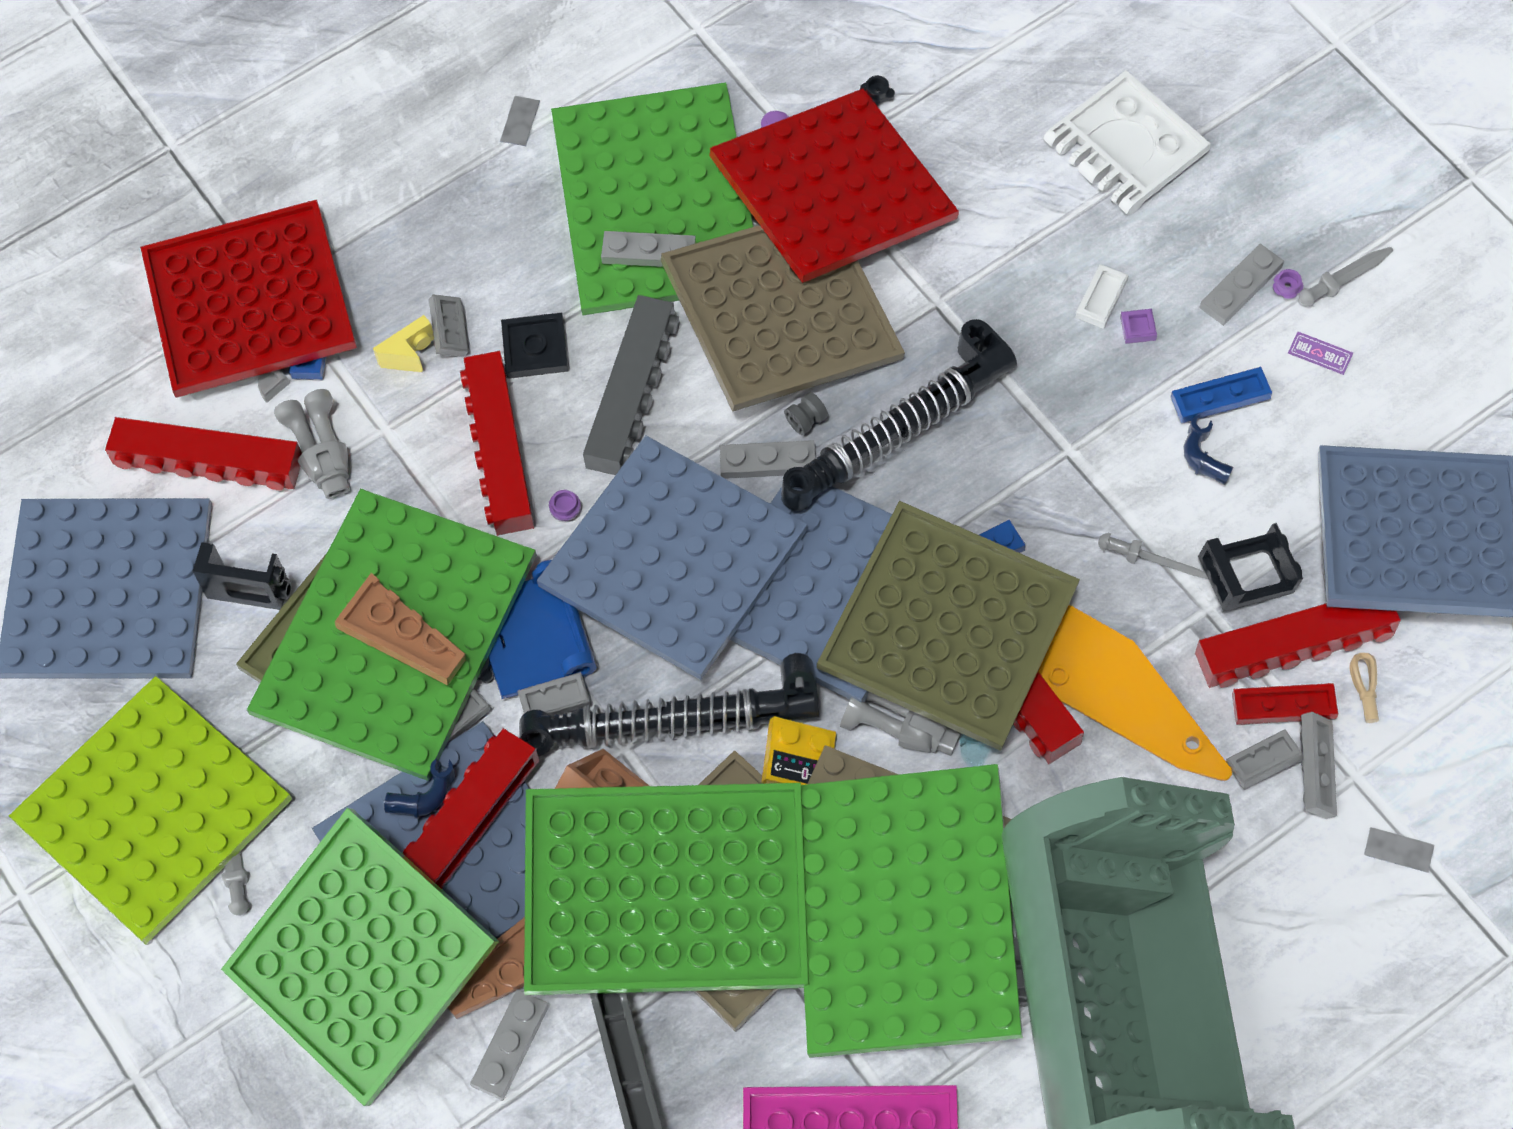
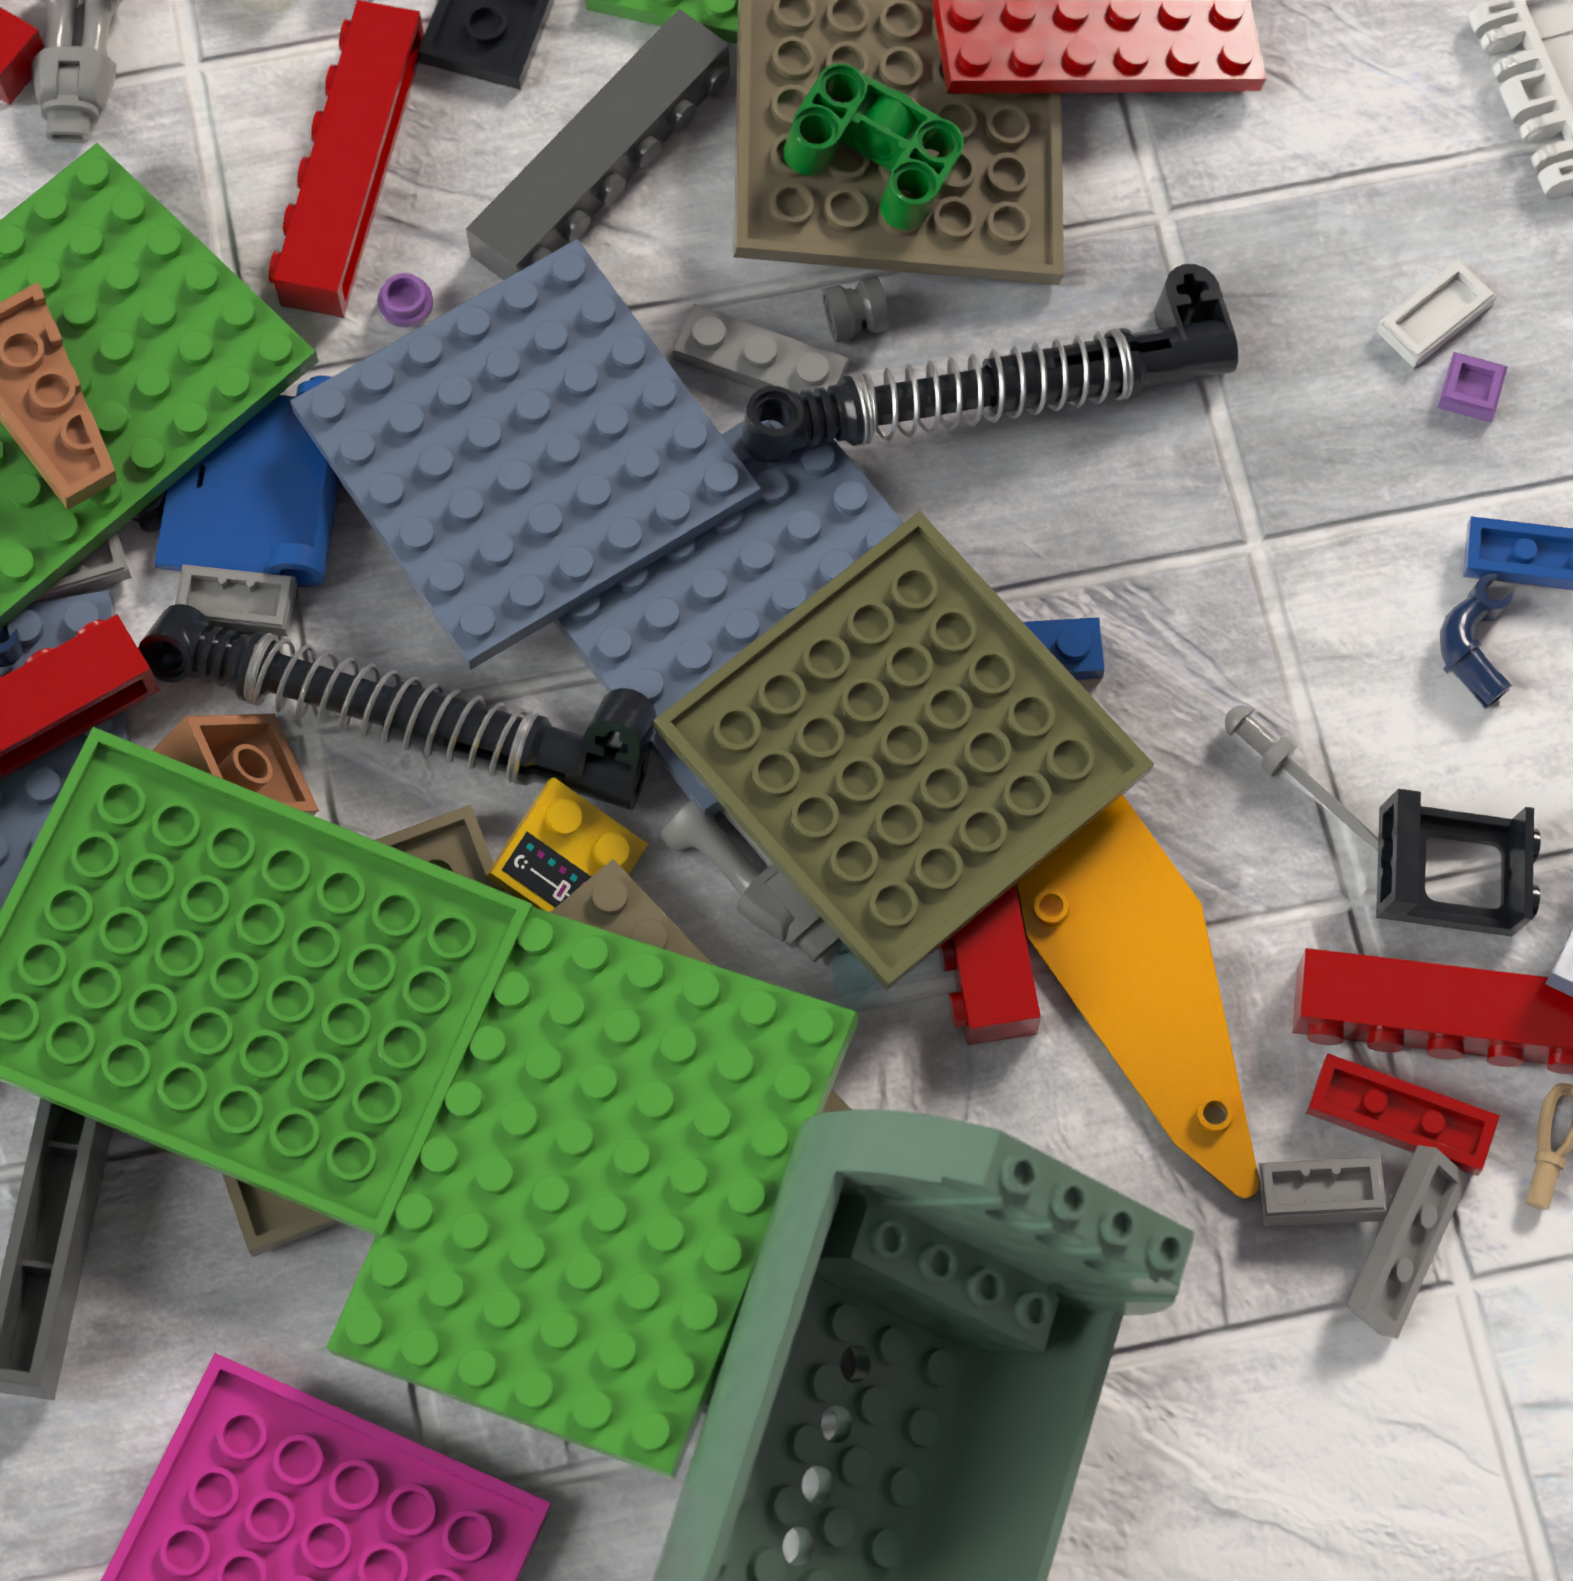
camera: 20 degrees right, 5 degrees up
flat silver sticker [1364,827,1434,873] -> none
none -> green beam [783,63,964,230]

